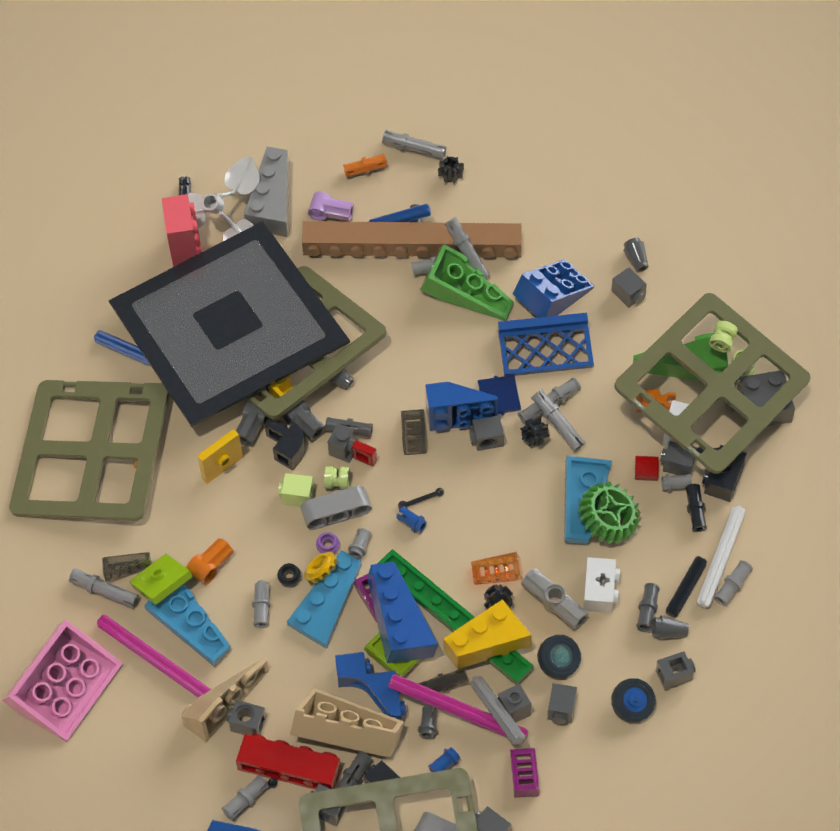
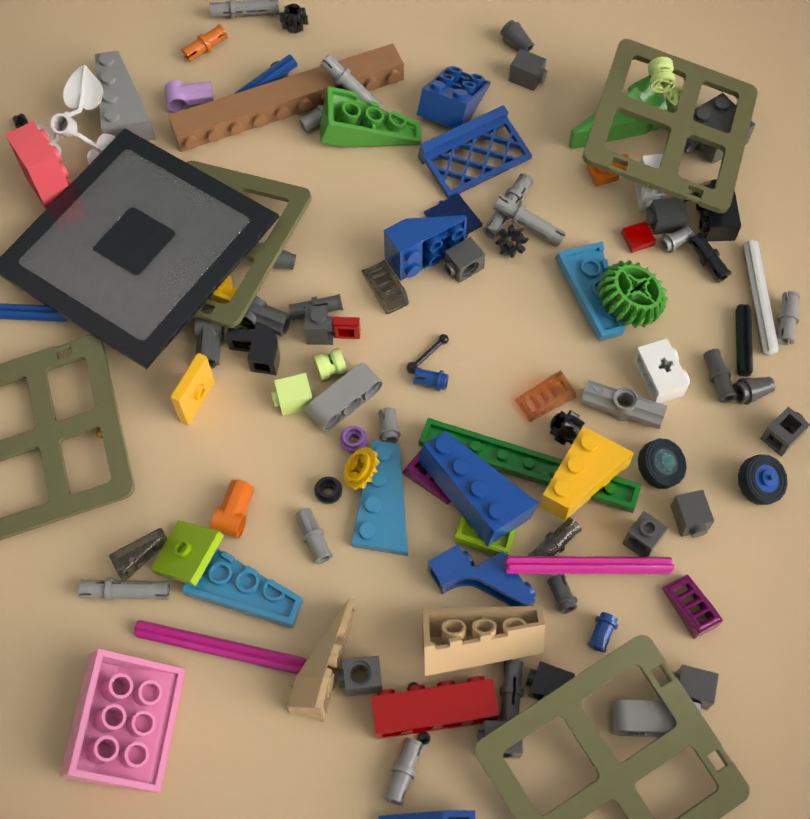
camera: 25 degrees left, 5 degrees up
light grey axle [470,676,525,745] -> none

